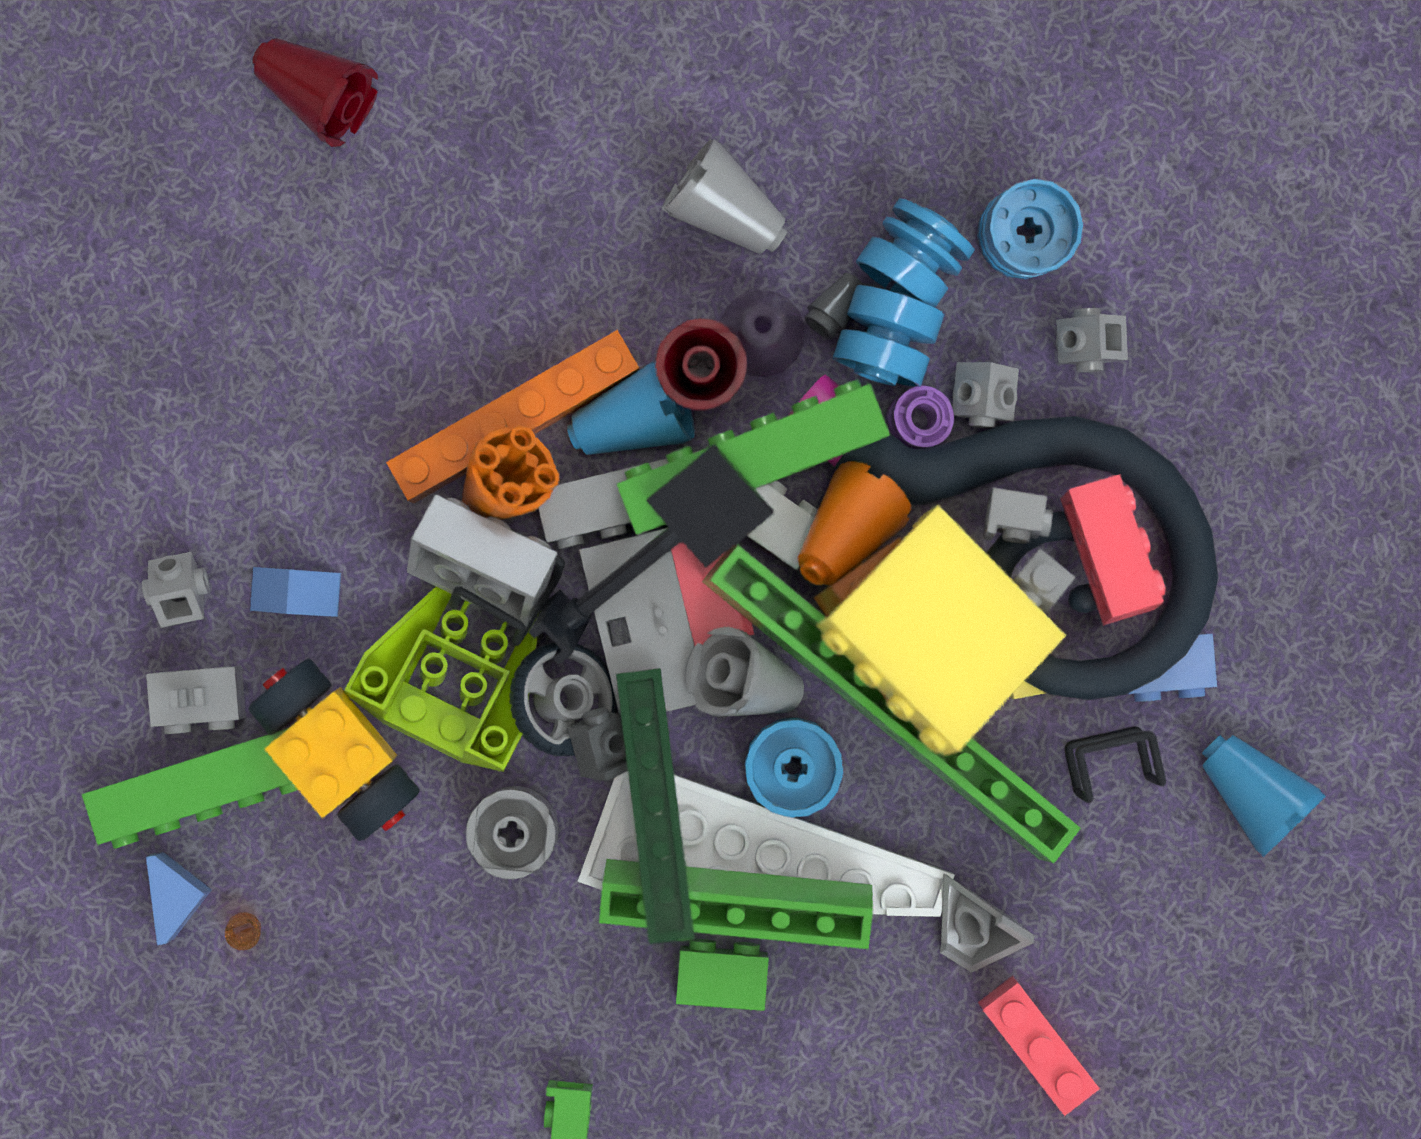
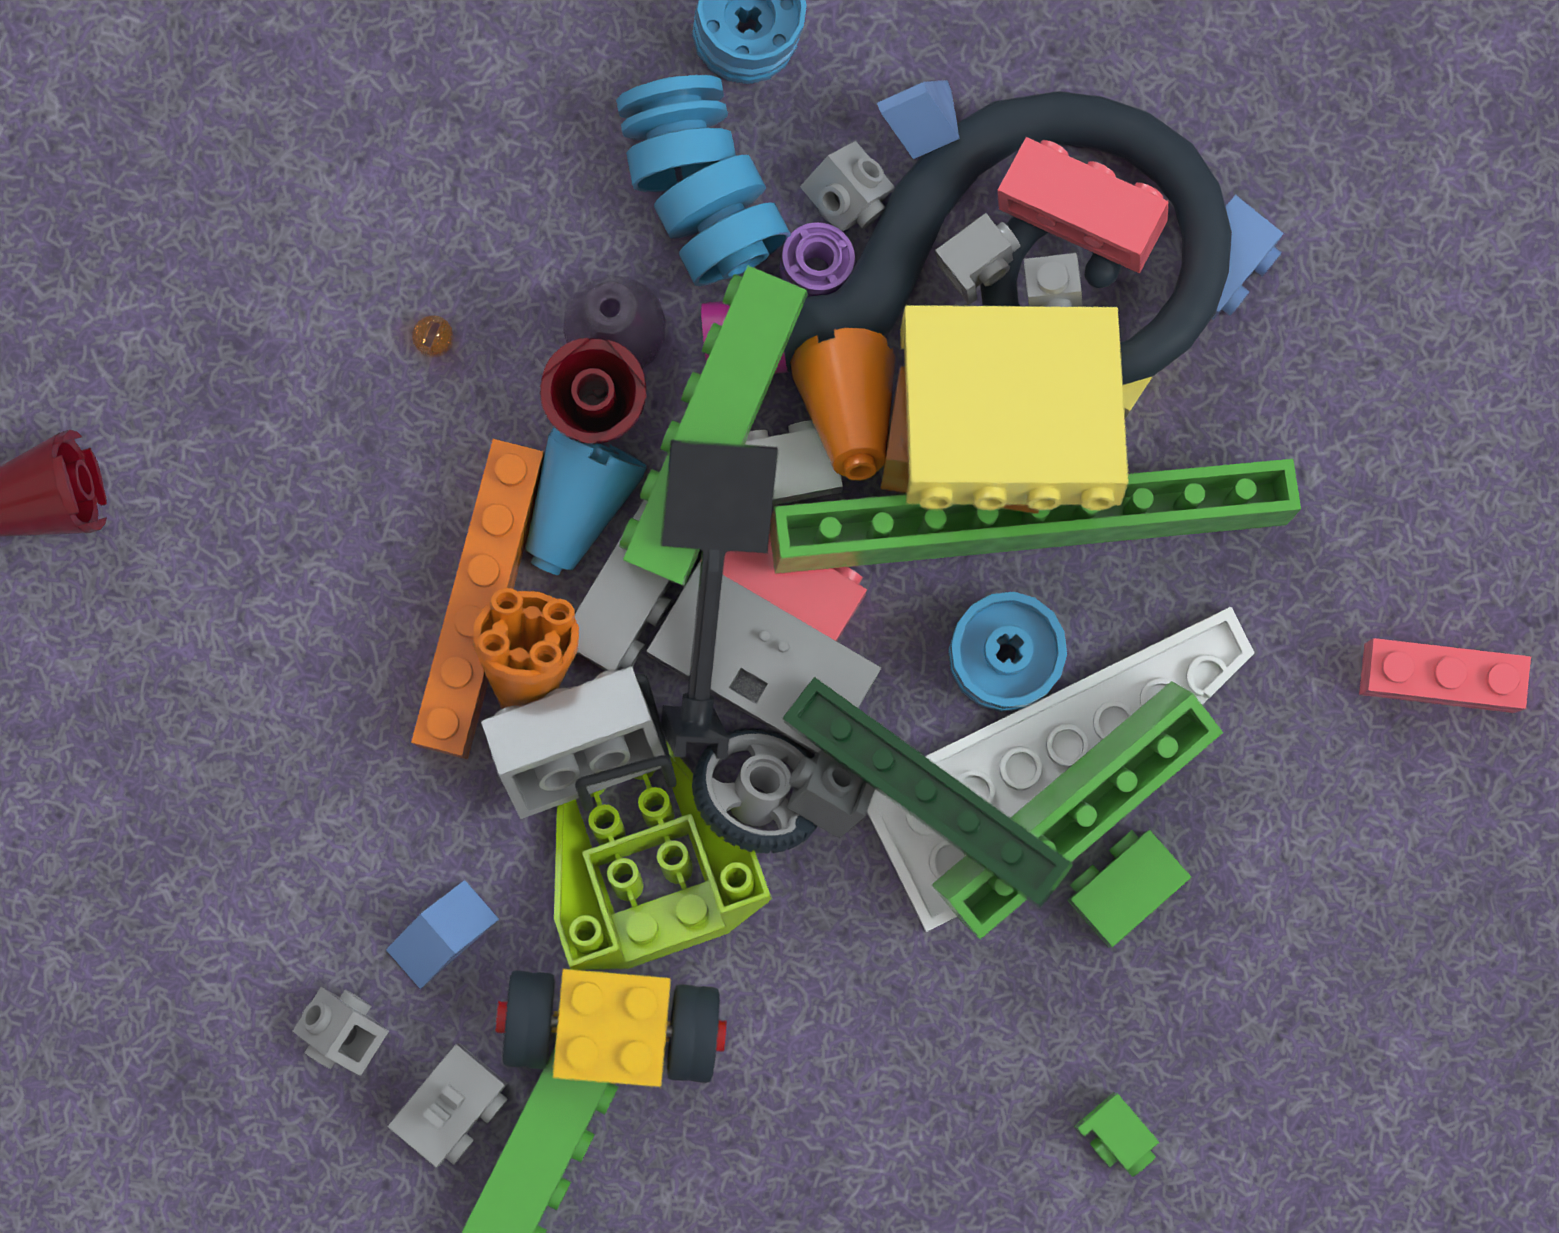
camera: 45 degrees left, 5 degrees down
light grey brick [466,786,559,879] -> none
light grey cone [662,139,787,254] -> none
light grey cone [686,626,804,717] -> none
dark grey cone [804,273,864,340] -> none
light grey slope [940,874,1035,973] -> none
light grey brick [1056,308,1128,372] -> none
black piece [1064,727,1166,803] -> none
dark azure cone [1202,735,1326,857] -> none
none -> clear orange hinge [412,315,454,358]
none -> medium blue slope [877,80,960,159]

